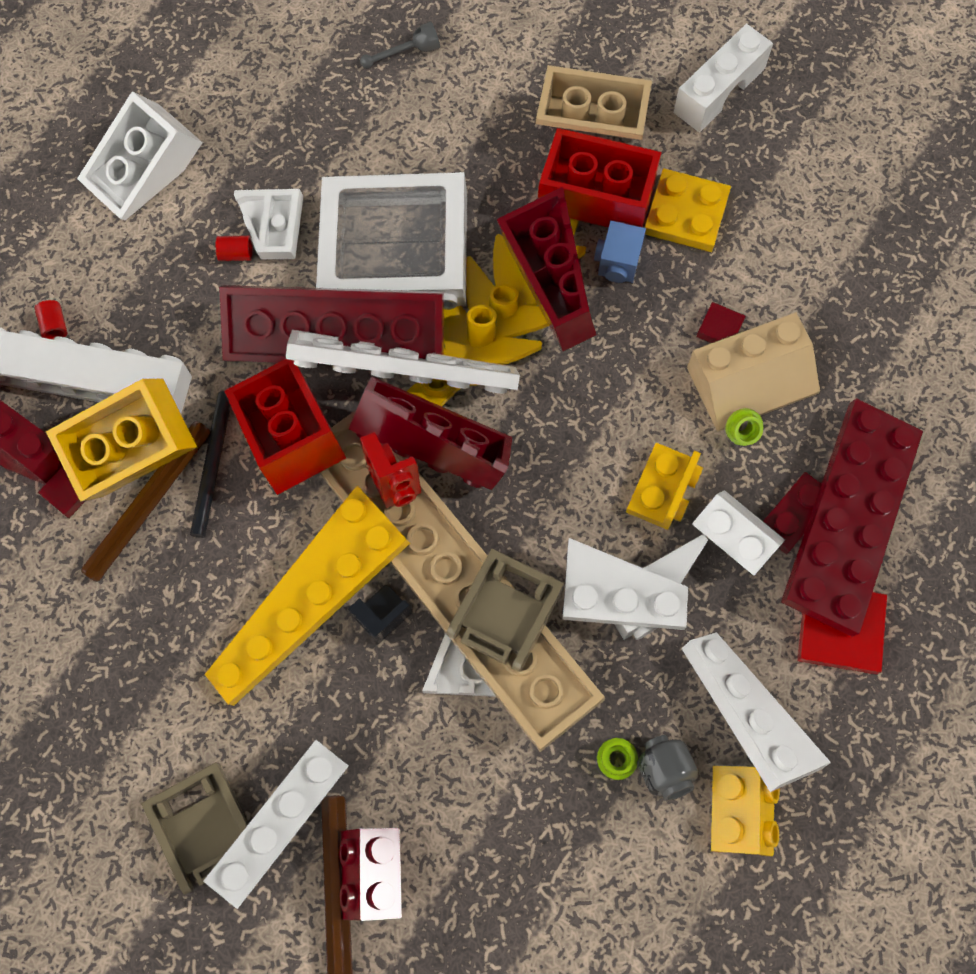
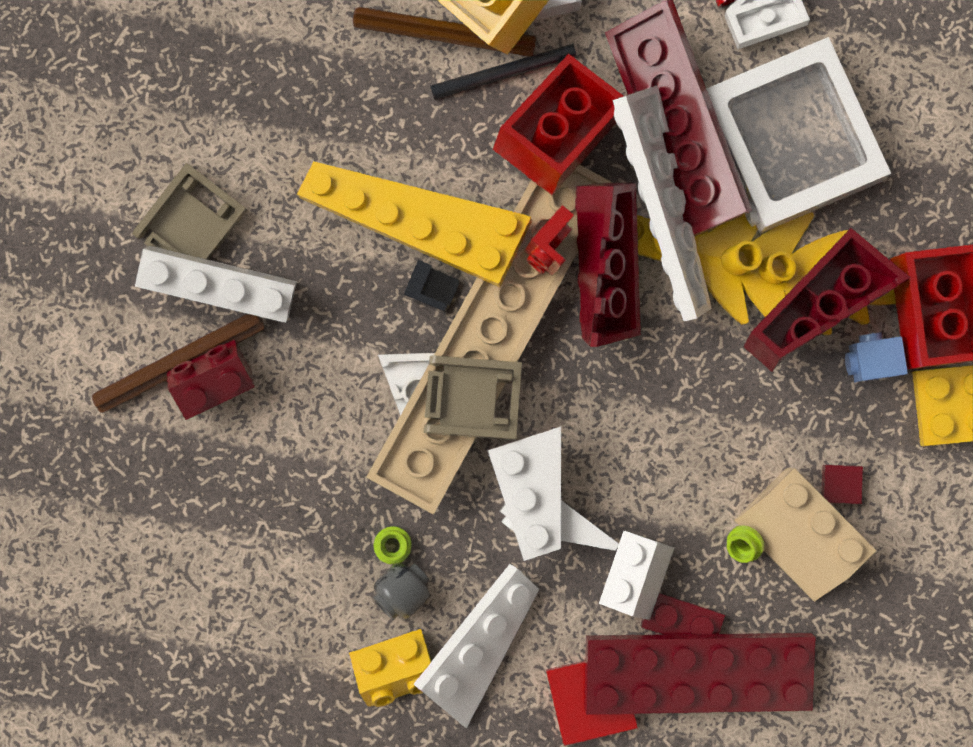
camera: 65 degrees right, 15 degrees up
yellow bracket [626,442,704,530] -> none

